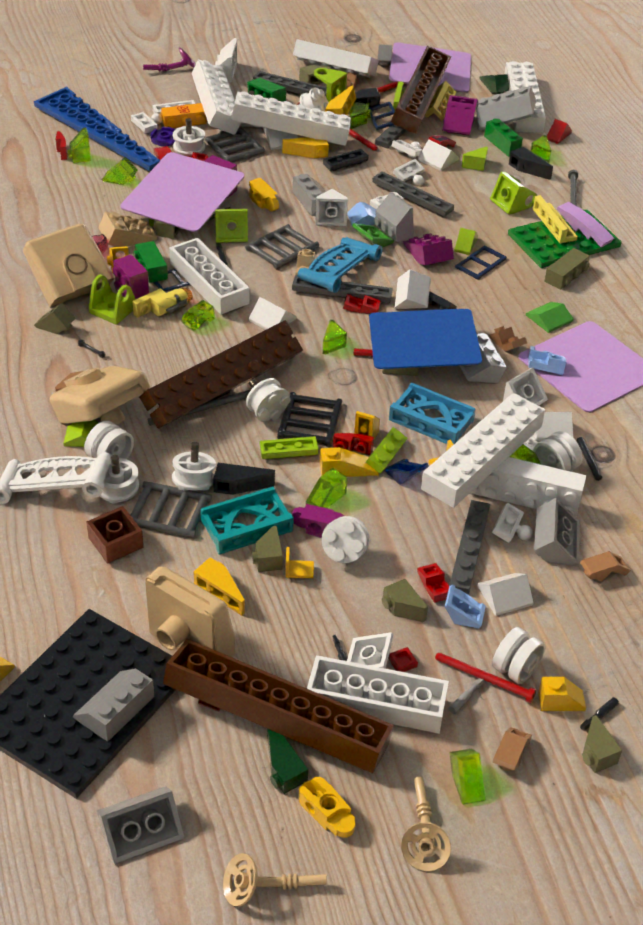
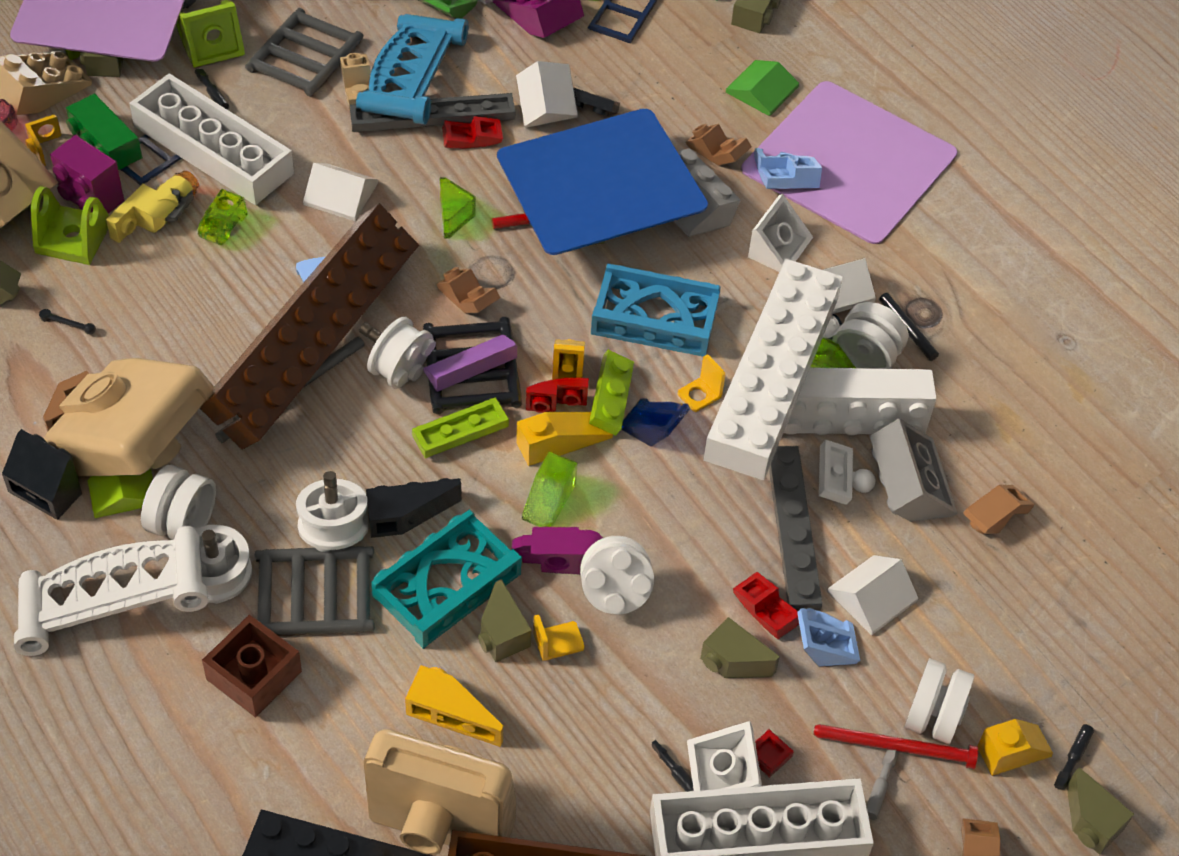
camera: 20 degrees left, 10 degrees up
none -> black slope [2,429,82,520]
none -> medium lavender slope [423,335,517,392]
none -> medium nougat slope [436,267,501,313]

